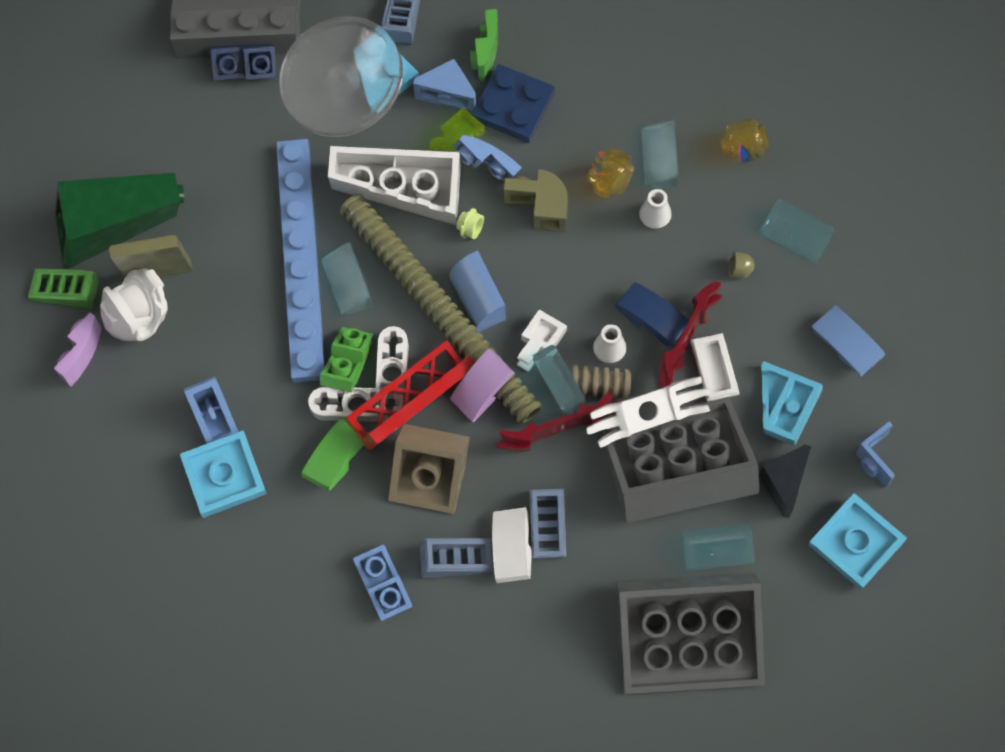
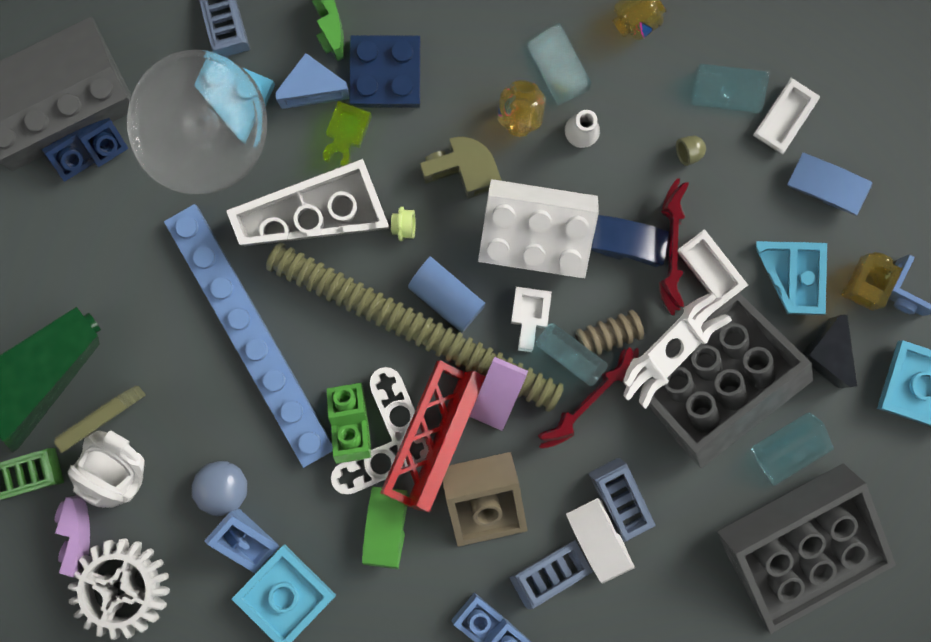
camera: 30 degrees left, 15 degrees up
clear light blue slope [321,242,372,316] -> none
medium blue slope [453,135,522,181] -> none
white cone [593,324,626,363] -> none
none -> white gear [67,538,170,640]
none -> sand blue hair [191,461,247,516]
none -> white brick [478,179,598,279]
none -> white tile [753,78,820,154]
none -> clear yellow brick [841,252,902,311]

